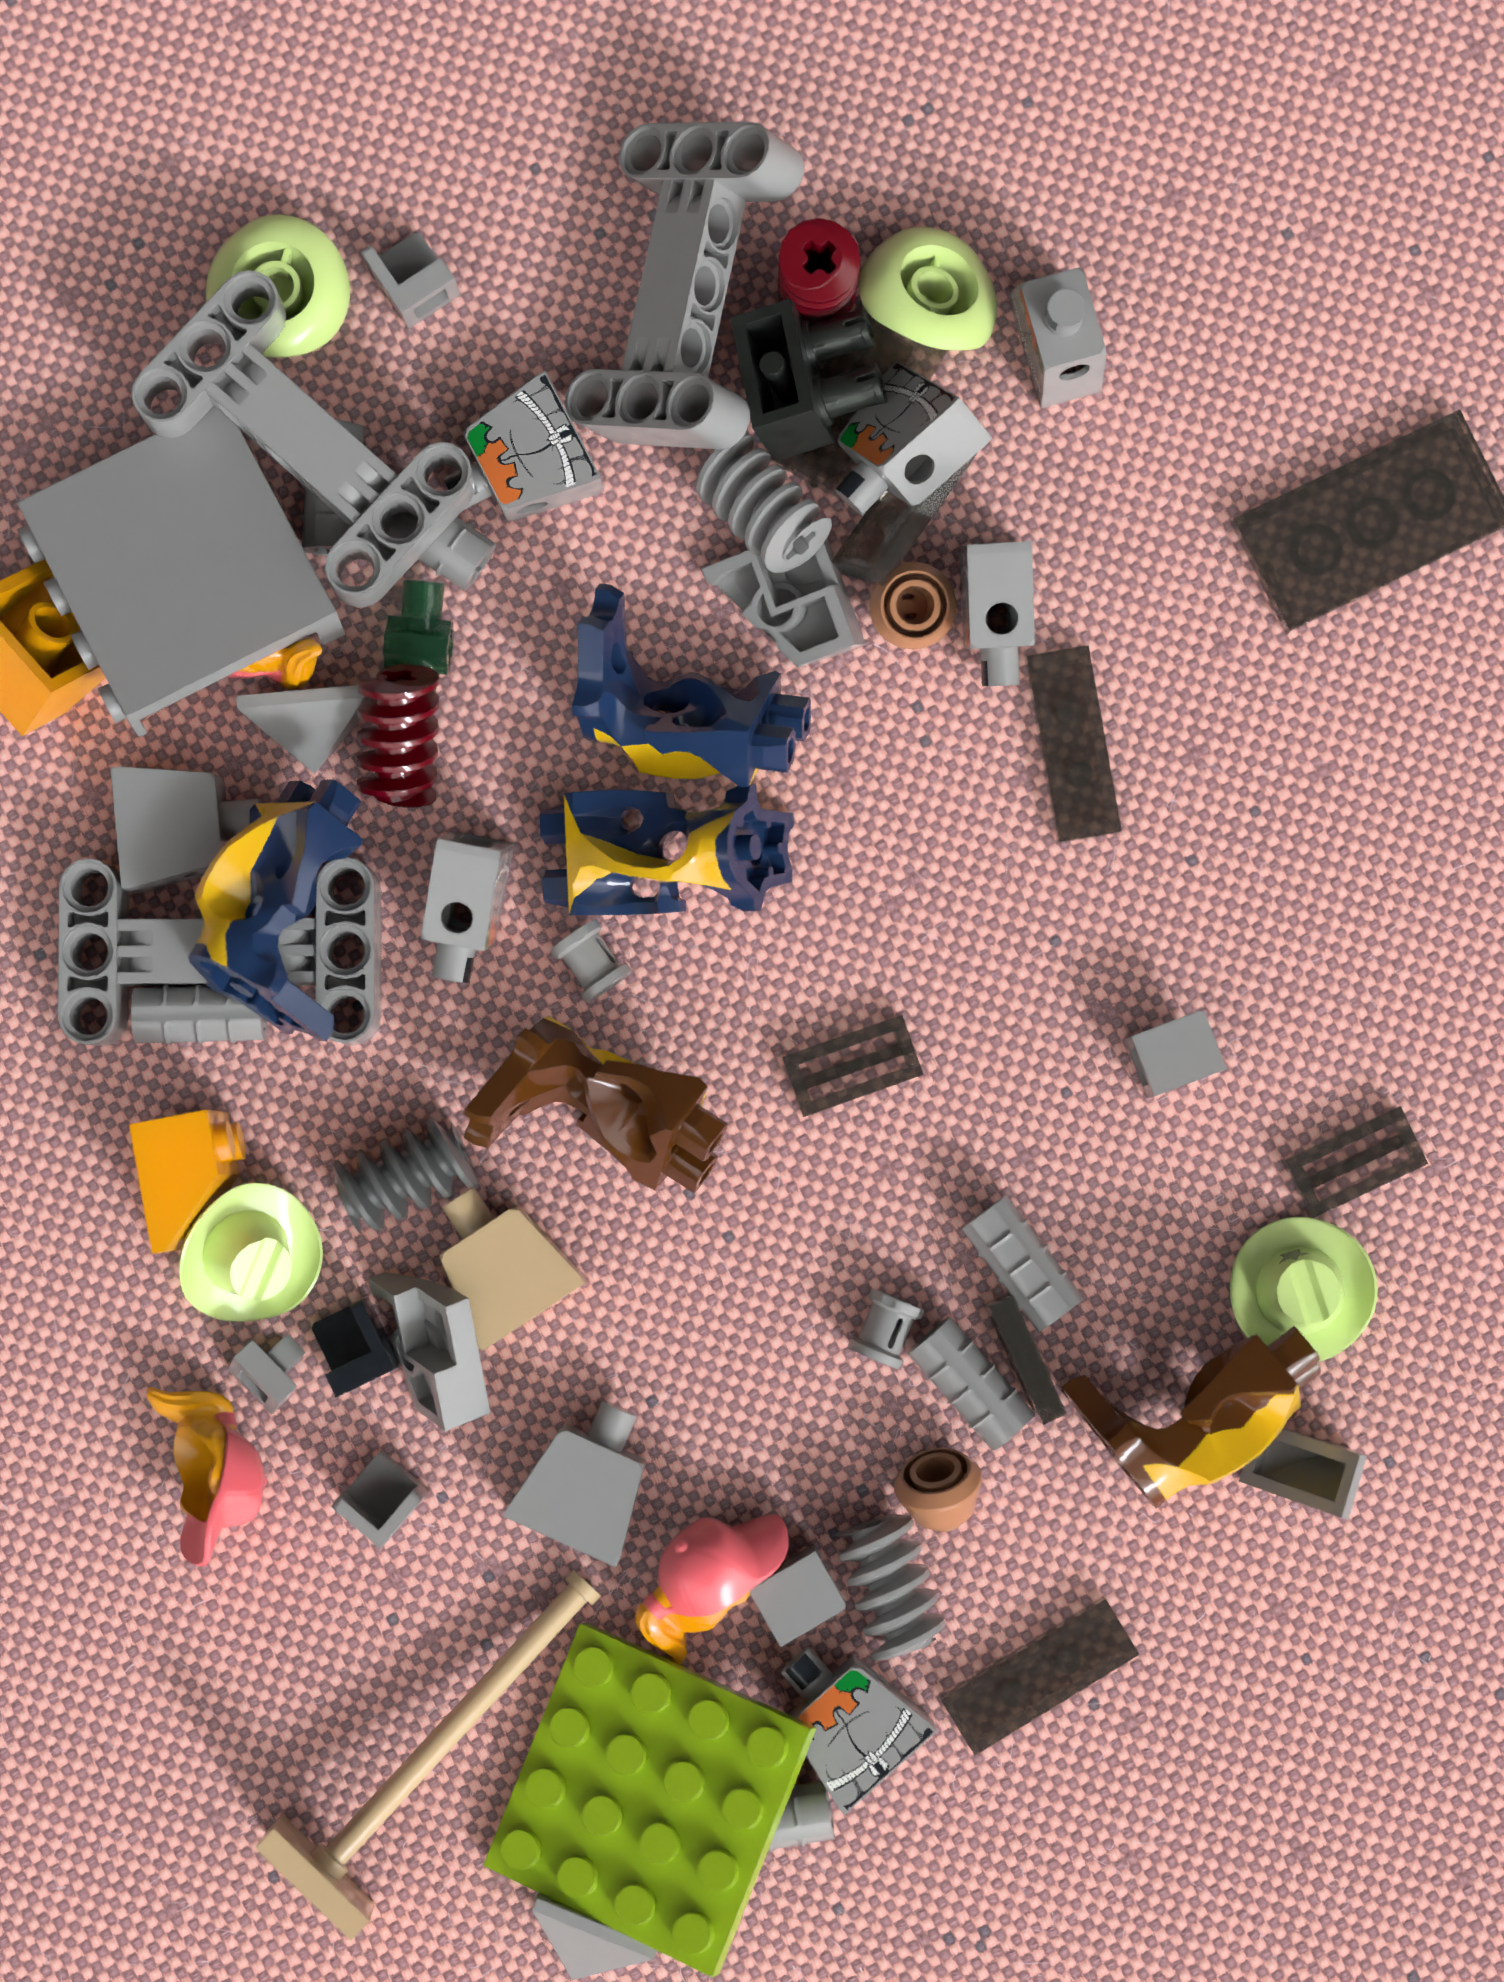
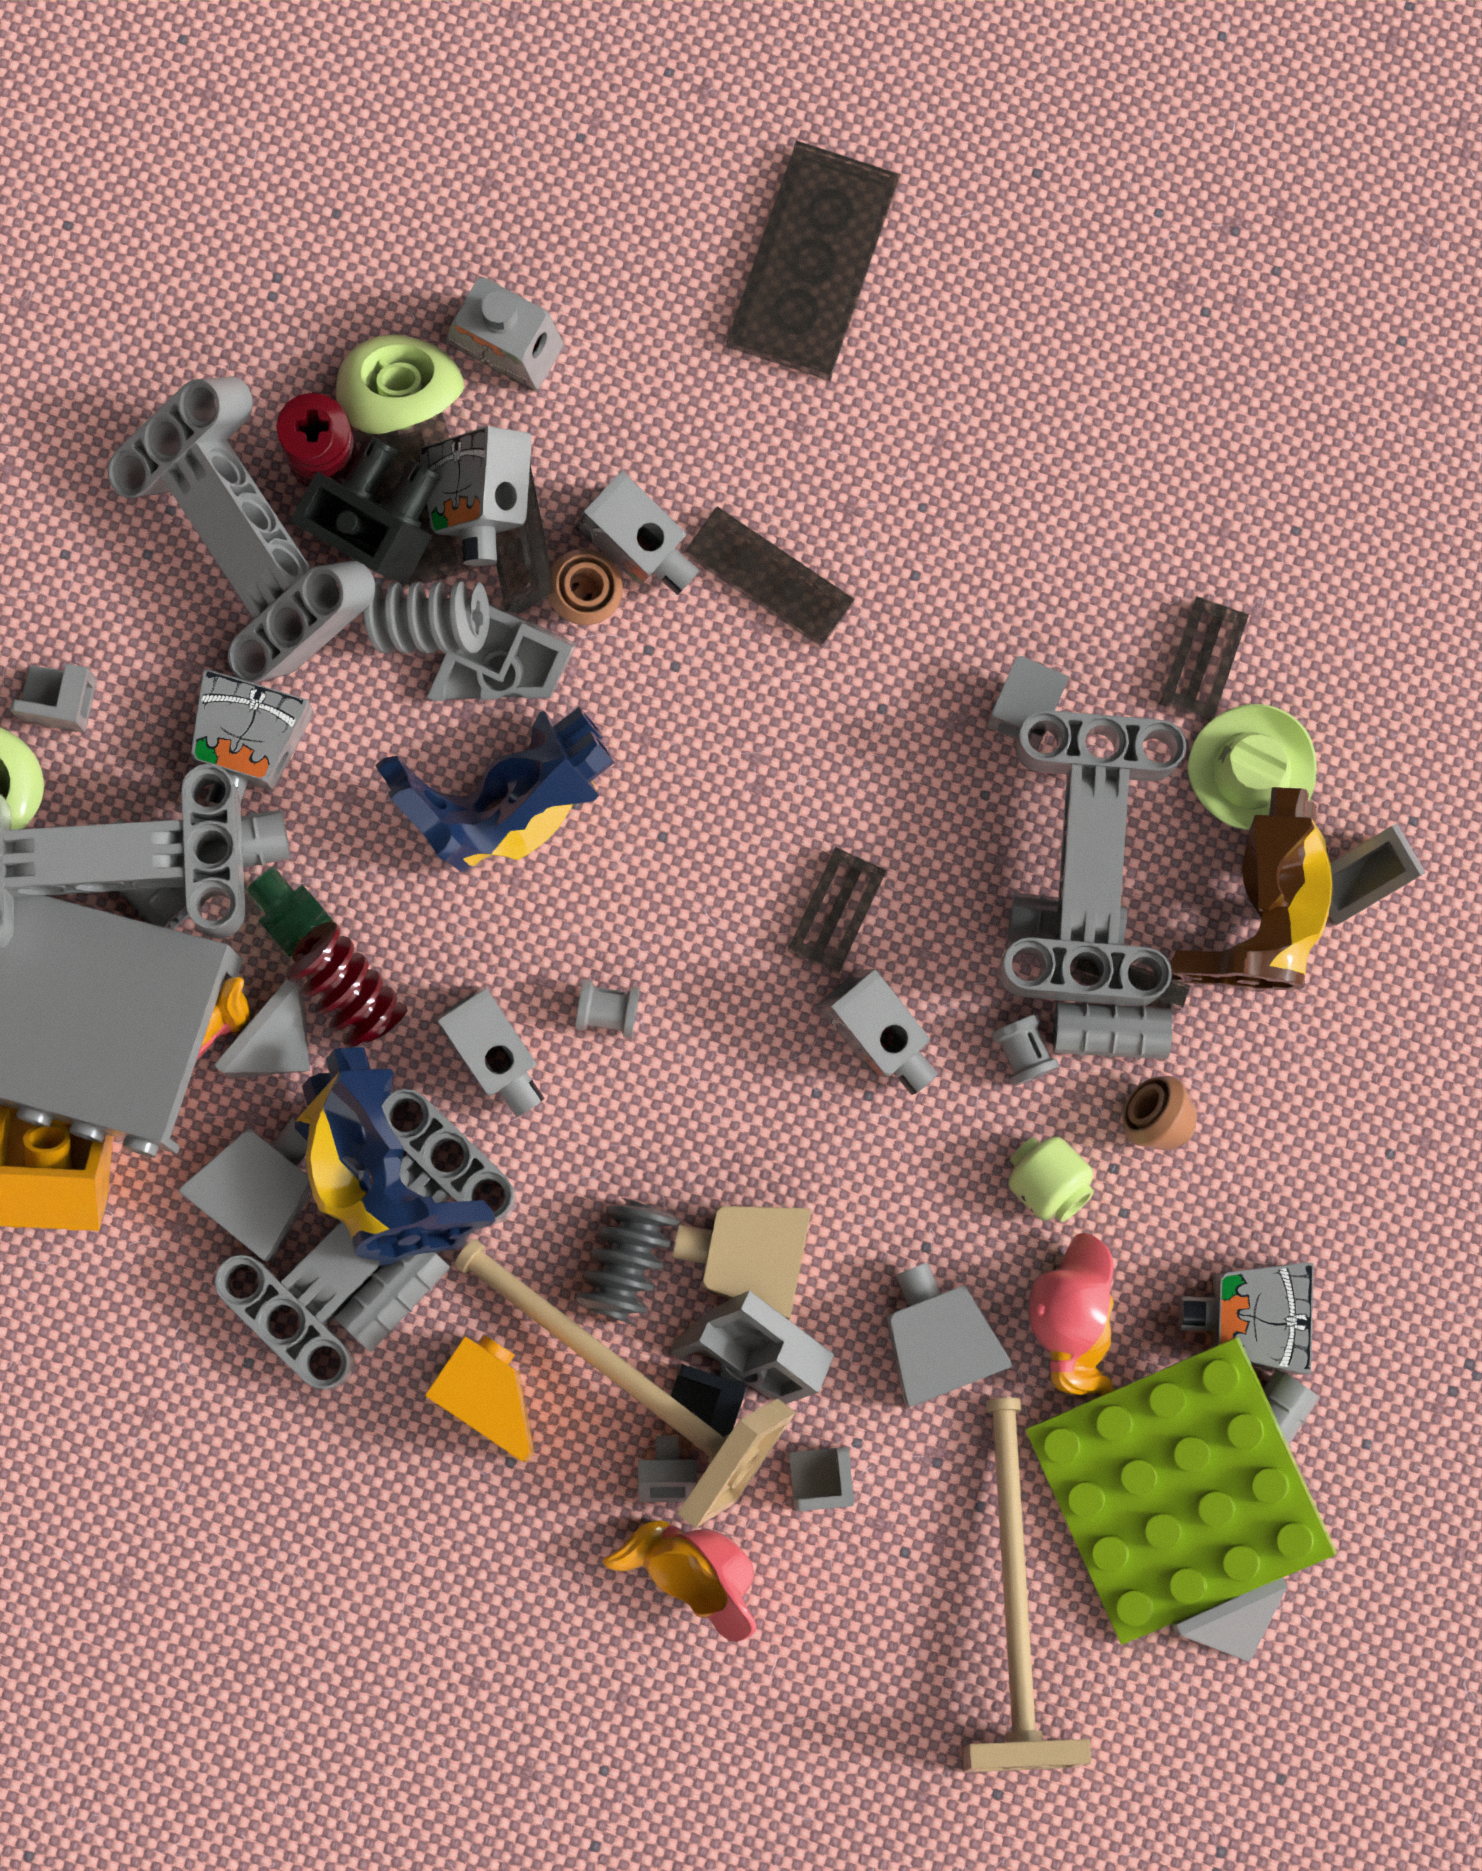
camera: 55 degrees left, 5 degrees down
yellowish green hat [179,1183,323,1322] -> none
reddish brown hips [464,1016,728,1193] -> none
dark blue hips [540,784,794,915] -> none
light grey panel [750,1544,846,1647] -> none
light grey piece [833,1514,946,1661] -> none
clear smoke tile [940,1596,1140,1755] -> none
none -> tan tile [454,1239,796,1528]
none -> light grey torso [815,969,938,1095]
none -> light grey beam [998,710,1186,1006]
none -> yellowish green head [1008,1136,1094,1222]

